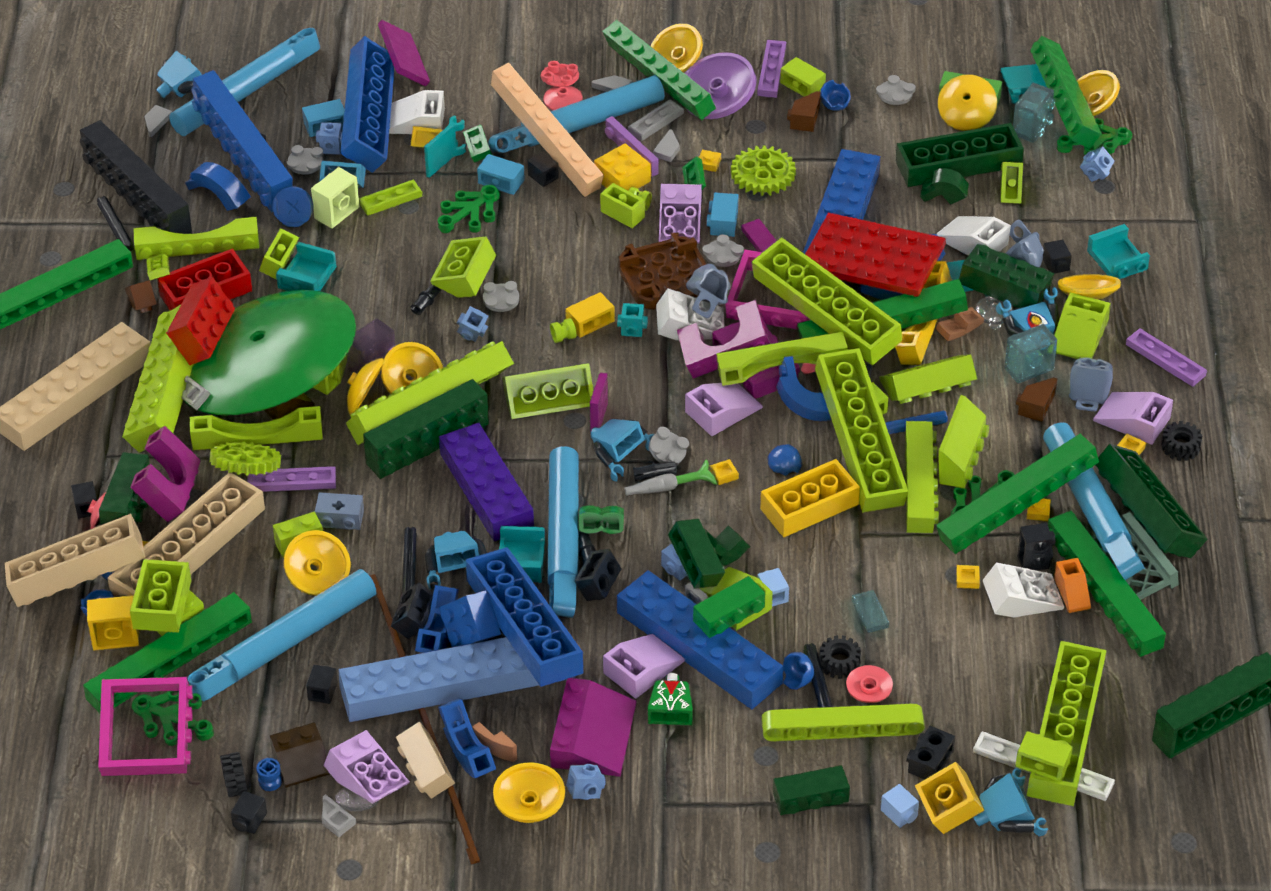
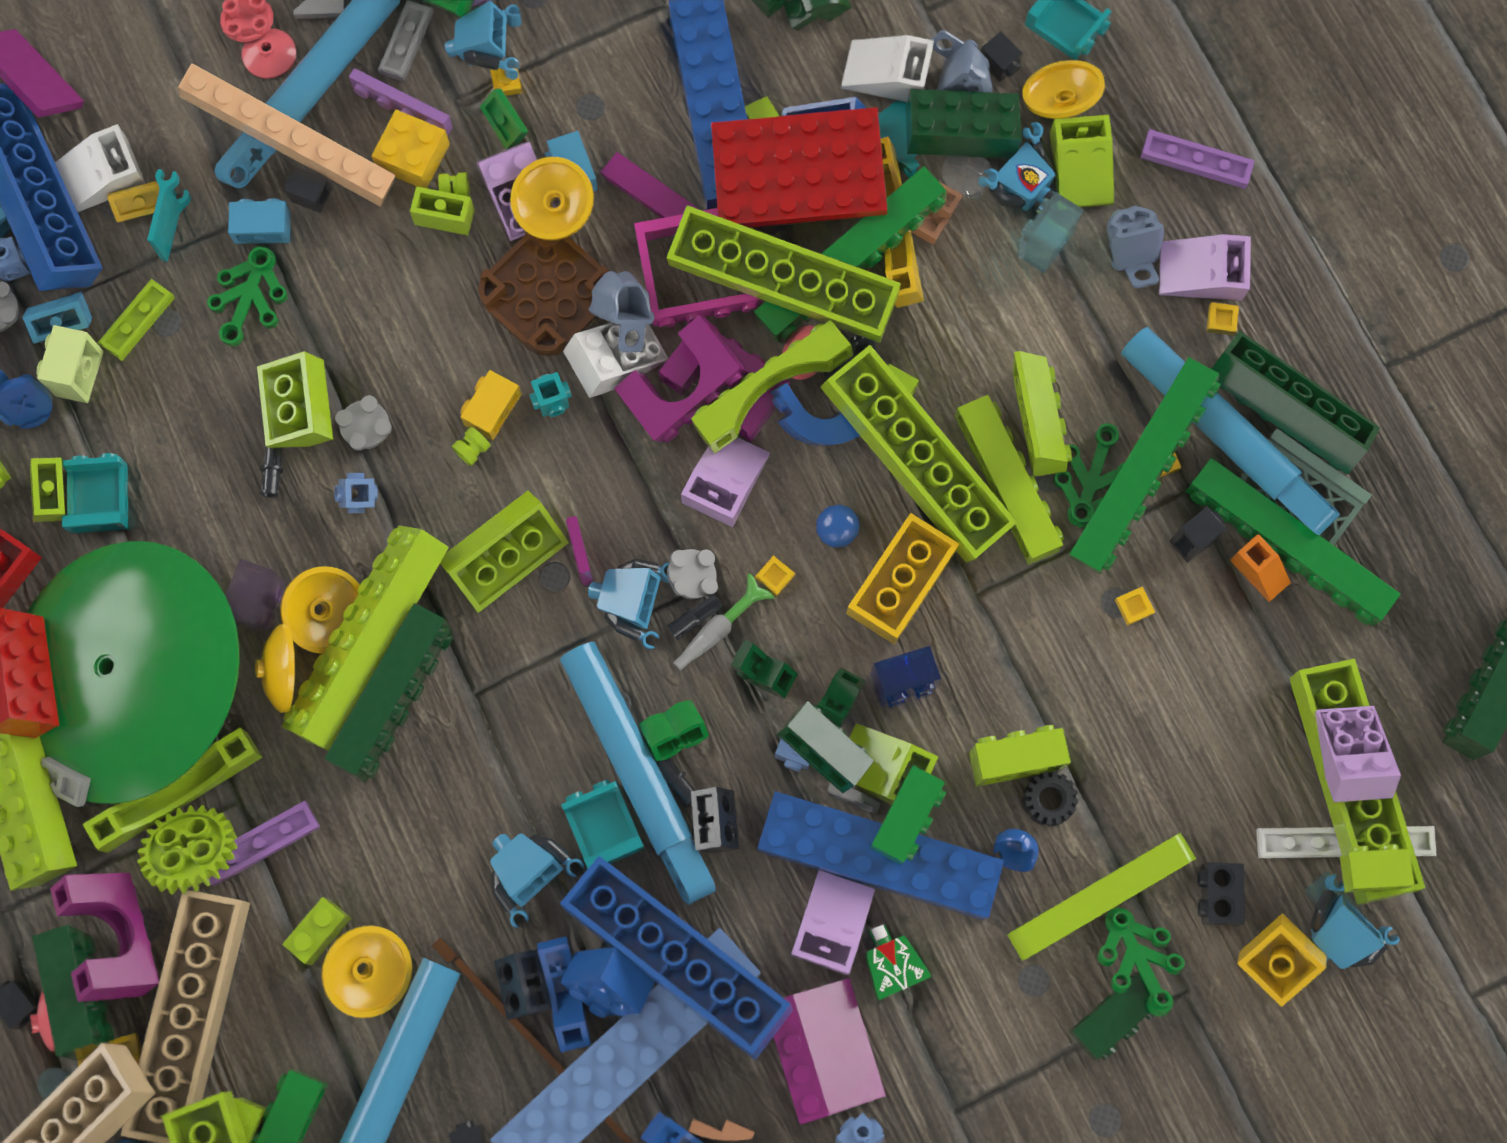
camera: 30 degrees left, 30 degrees up
sand blue brick [315,493,364,530] -> none
black axle [402,527,417,593] -> none
dark purple brick [439,423,534,541] -> none
plate [463,124,492,163] -> none
light grey tile [653,130,680,162] -> none
light grey piece [702,235,744,267] -> none
lime gear [731,145,796,196] -> none
light blue brick [758,568,789,607] -> none
black axle [803,643,833,708] -> none
coral dish [846,665,893,703] -> none
clear light blue tile [852,590,889,633] -> none
lime slope [879,354,977,404] -> none
light blue brick [881,784,919,828] -> none
blue axle [885,410,948,434] -> none
white slope [983,563,1064,618] -> none
reddish brown slope [1016,377,1058,422] -> none
black tyre [1161,421,1203,461] -> none
none -> dark azure torso [445,1,521,79]
none -> yellow dish [510,157,594,240]
none -> dark green brick [731,640,798,699]
none -> clear blue brick [870,646,941,708]
none -> lime brick [969,725,1071,787]
none -> green plant [1097,908,1185,1017]
none -> lavender slope [1315,706,1401,802]

